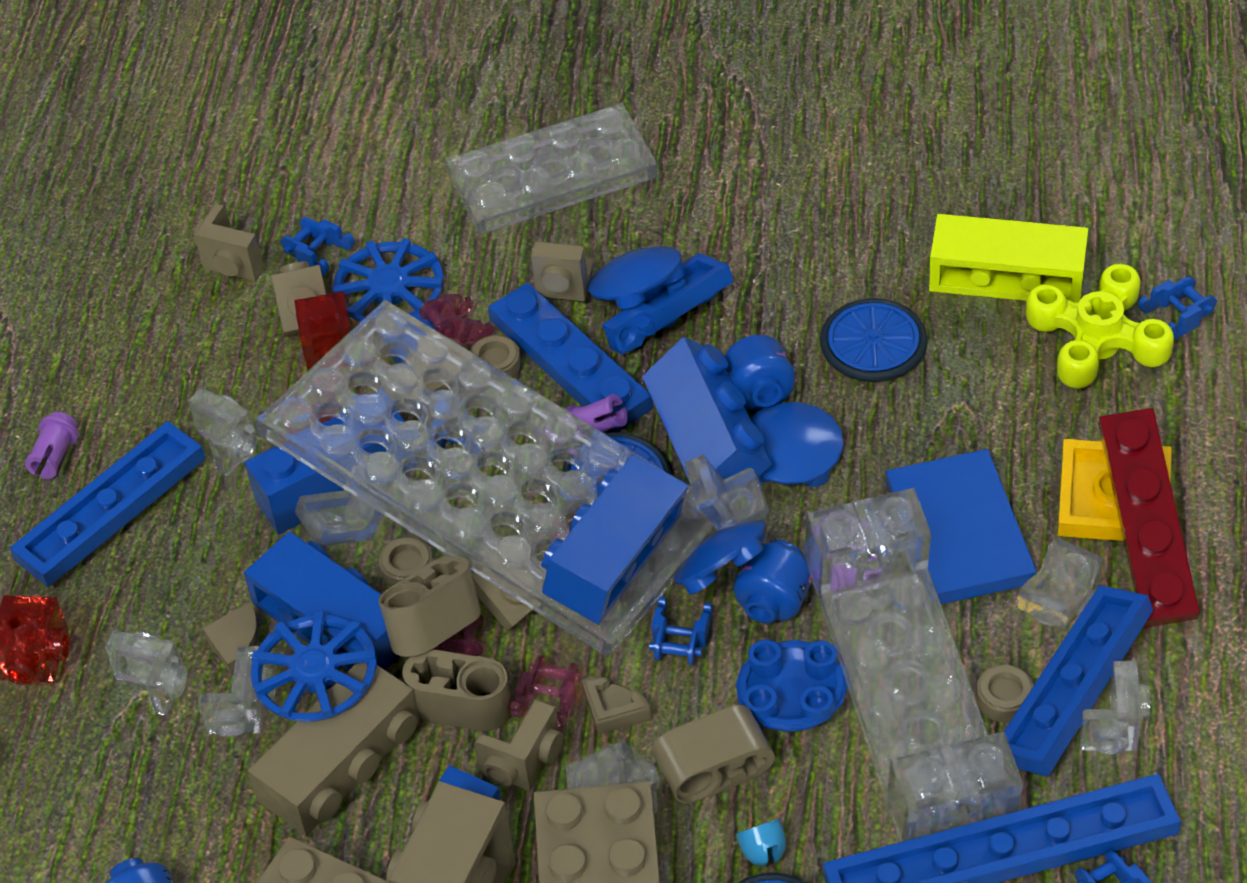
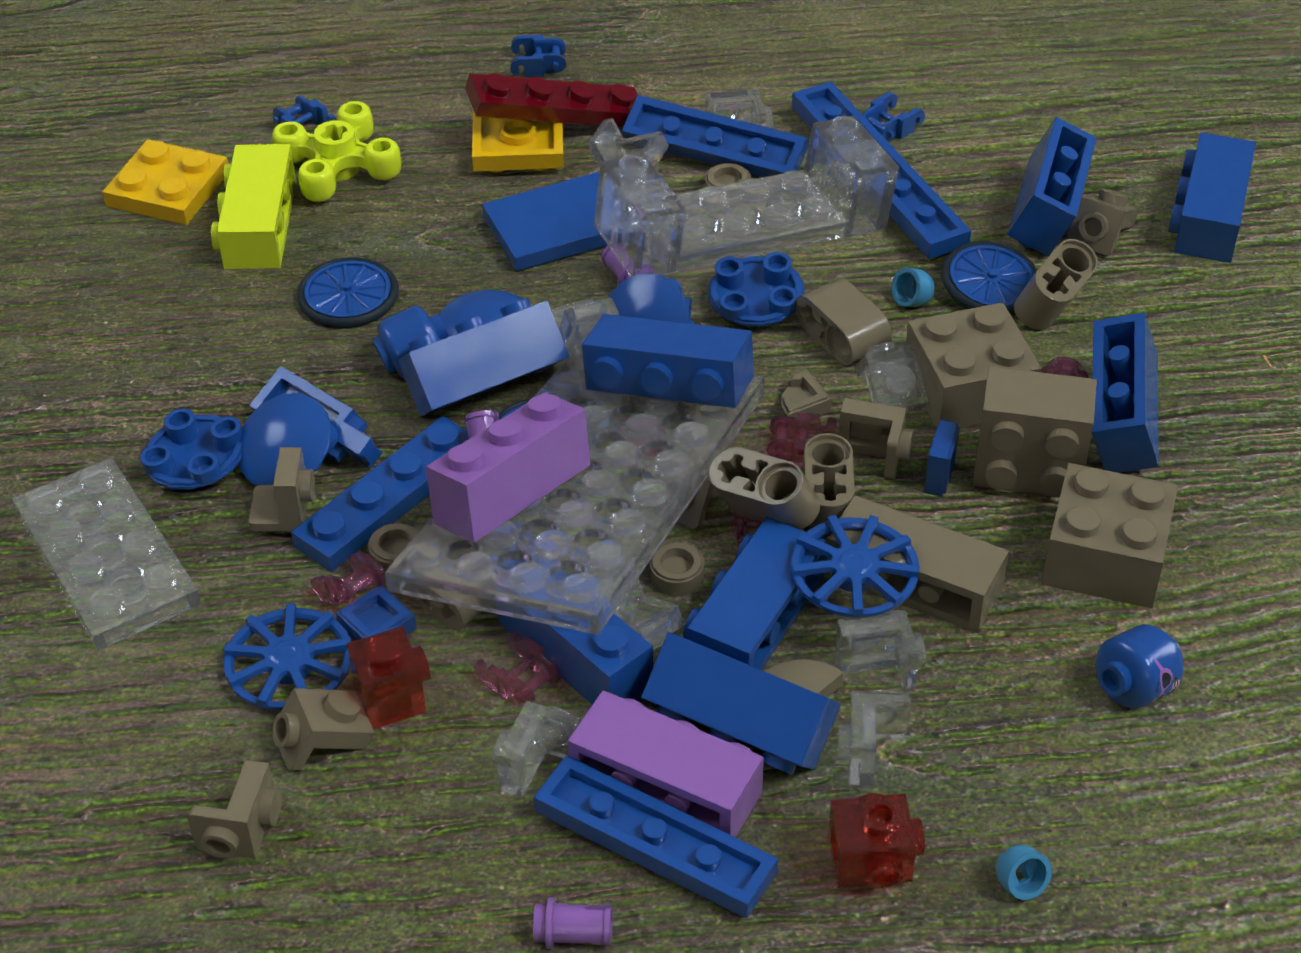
camera: 105 degrees left, 5 degrees down
blue piece [281,217,355,276] -> none
none -> yellow plate [102,139,228,225]
none -> blue dish [140,409,242,490]
none -> medium lavender brick [426,392,591,543]
none -> medium lavender brick [568,690,764,837]
none -> blue brick [641,631,842,775]

